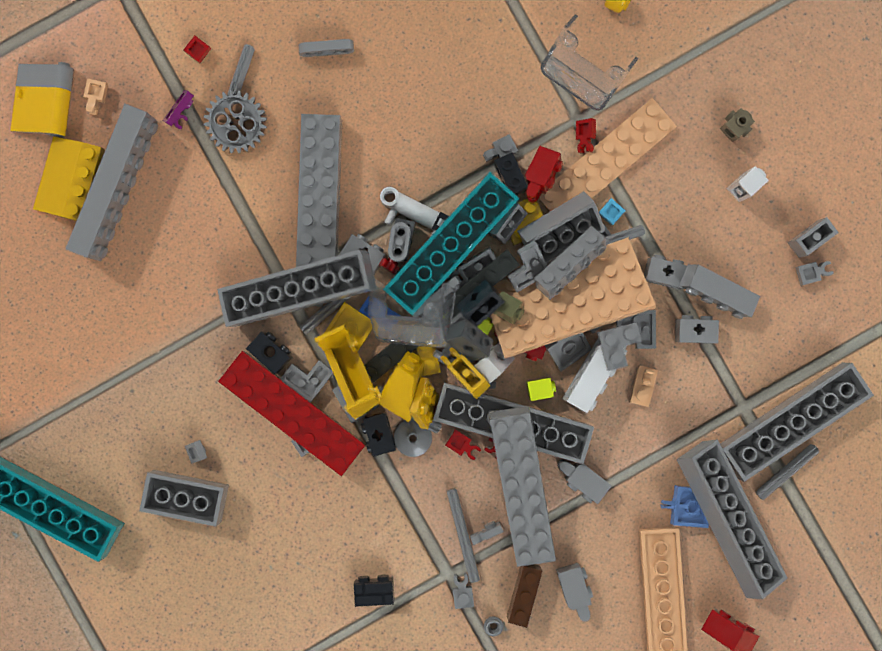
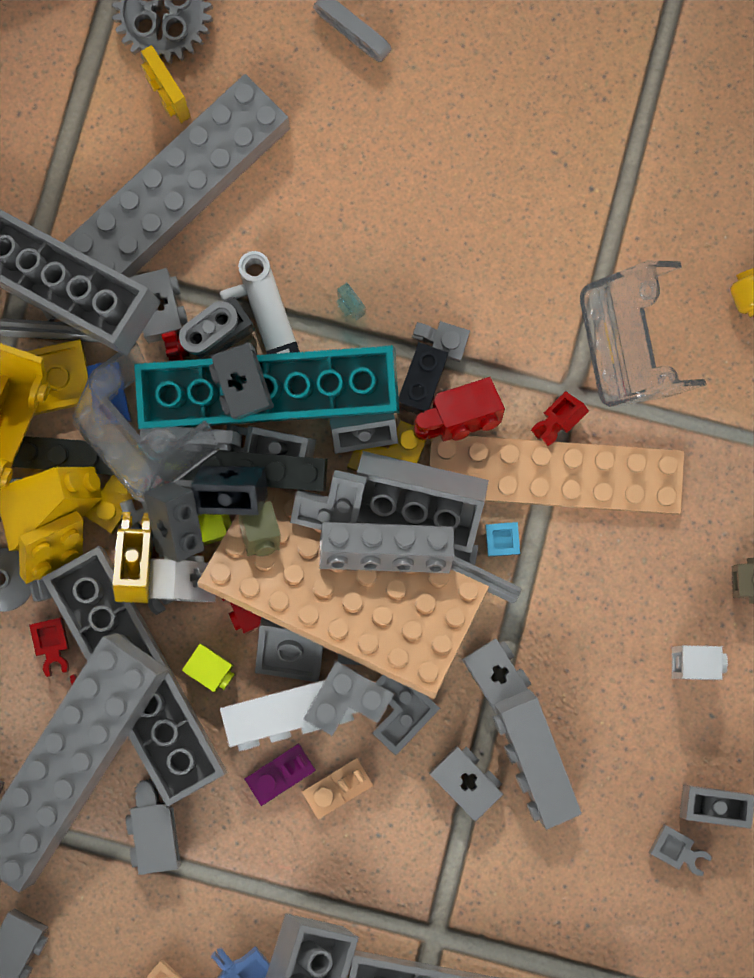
camera: 45 degrees right, 5 degrees down
none -> yellow plate [141,45,191,123]
none -> dark grey brick [209,343,274,420]
none -> magenta plate [244,743,316,806]
none -> clear light blue plate [336,283,366,321]

